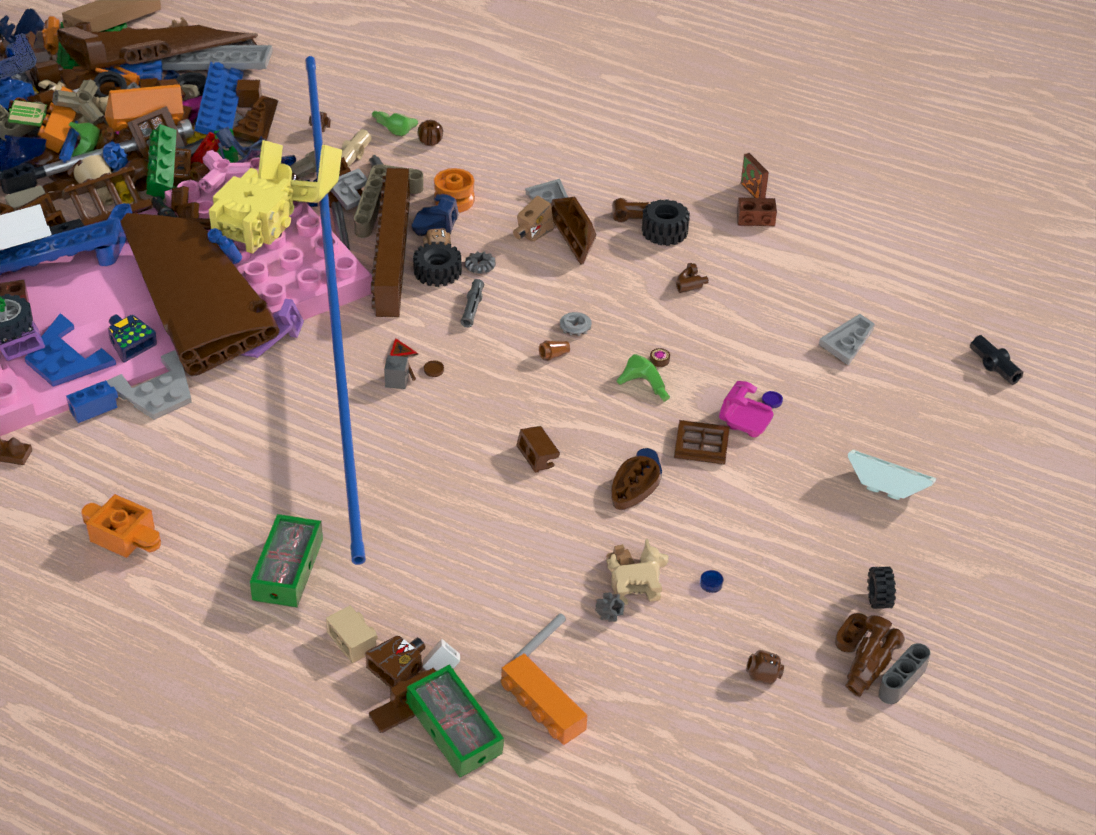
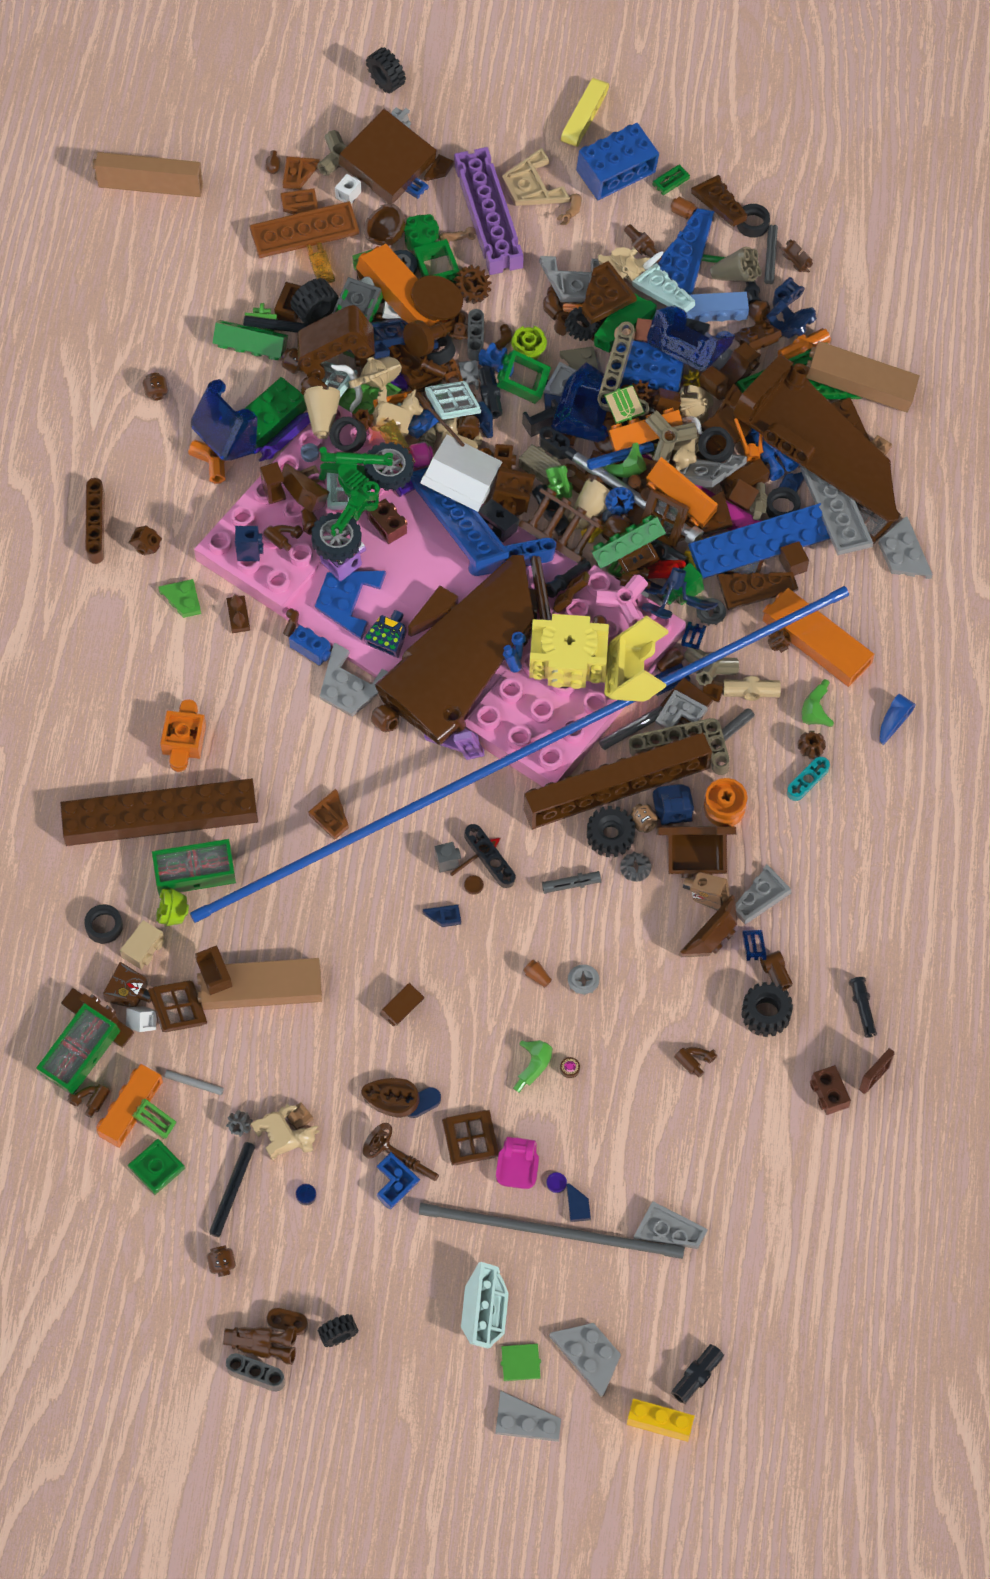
camera: 70 degrees right, 20 degrees up
none -> reddish brown brick [60,778,258,846]
none -> reddish brown plant [67,1084,110,1118]
none -> black tyre [84,904,123,944]
none -> green tile [127,1139,185,1195]
none -> bright green tile [132,1099,176,1139]
none -> reddish brown piece [148,980,207,1033]
none -> lime cone [156,888,189,927]
none -> reddish brown panel [195,945,232,995]
none -> medium nougat brick [197,958,322,1010]
none -> black axle [209,1142,255,1237]
none -> reddish brown arm [283,608,299,637]
none -> dark orange wing [308,789,349,840]
none -> reddish brown dish [363,1122,439,1181]
none -> reddish brown head [371,704,399,733]
none -> blue brick [377,1152,420,1210]
none -> reddish brown slope [408,585,458,637]
none -> dark grey piece [419,1203,685,1259]
none -> dark blue tile [423,904,461,927]
none -> black beam [464,824,516,888]
none -> light grey wing [496,1391,561,1442]
none -> bright green piece [500,1344,541,1381]
none -> black piece [532,484,570,536]
none -> bright green hips [546,465,573,499]
none -> light grey wing [549,1323,621,1398]
none -> dark blue tile [566,1183,591,1222]
none -> yellow brick [627,1398,695,1442]
none -> reddish brown windscreen [656,826,737,878]
none -> clear blue tile [742,930,766,961]
none -> orange brick [763,588,875,687]
none -> teal beam [787,757,830,801]
none -> black pin [848,977,877,1038]
none -> light grey wing [878,517,933,579]
none -> blue piece [880,694,916,745]

